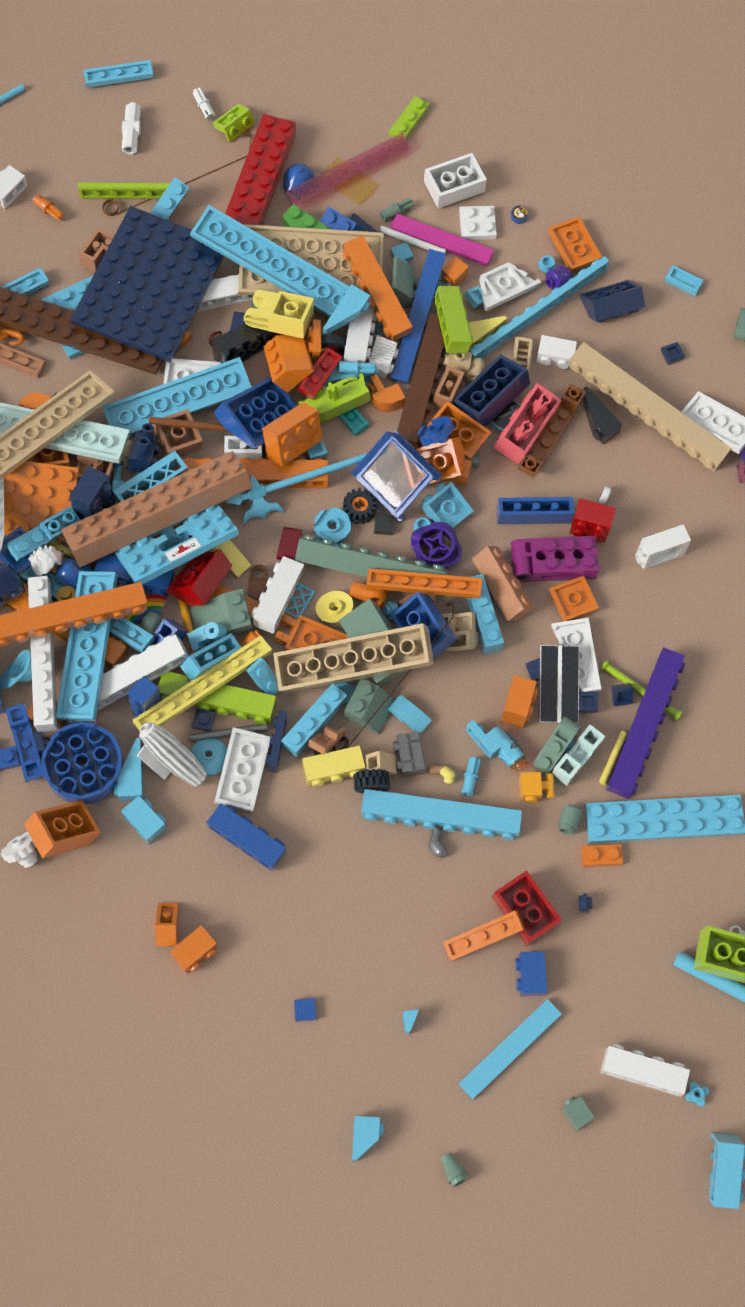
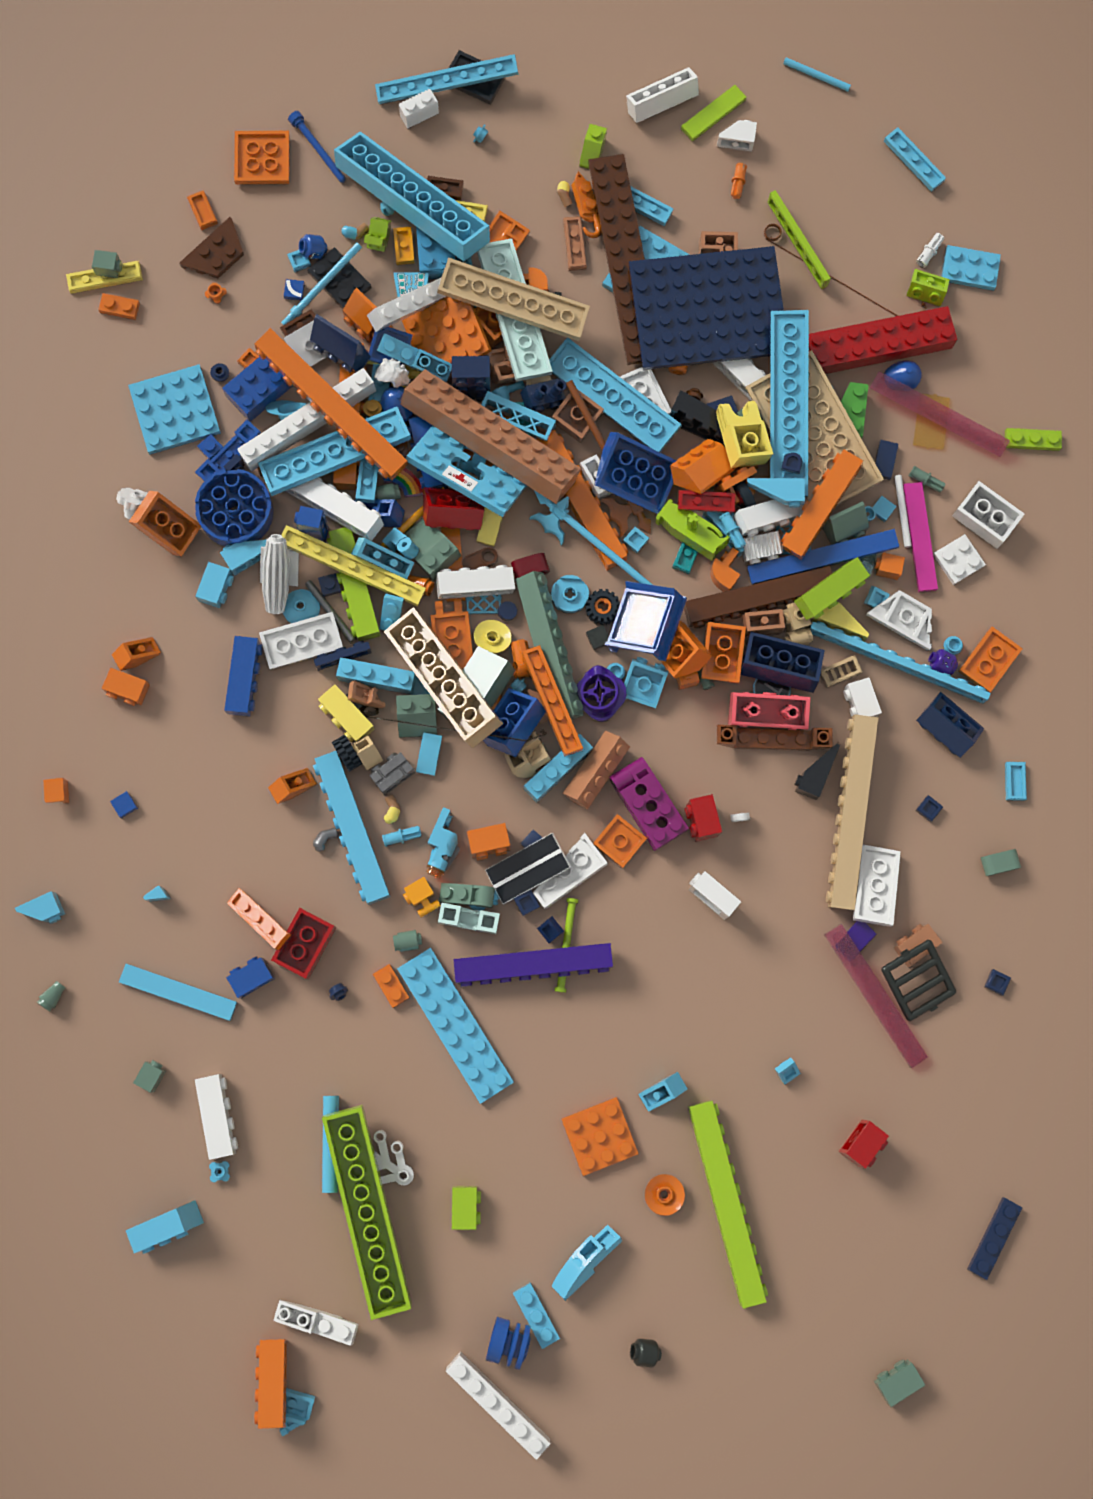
camera: 60 degrees right, 10 degrees up
white piece [122,102,141,155] -> none
medium azure plate [150,177,190,220] -> none
orange brick [262,402,323,467] -> none
blue brick [320,206,363,231] -> none
blue plate [417,416,455,447] -> none
blue brick [496,497,574,524] -> none
tile [511,205,528,224] -> none
light yellow bar [599,731,628,785] -> none
none -> orange panel [43,778,69,804]
none -> orange slope [268,768,317,804]
none -> dark blue tile [497,601,517,621]
none -> dark blue tile [781,452,802,474]
none -> medium azure plate [941,245,1001,291]

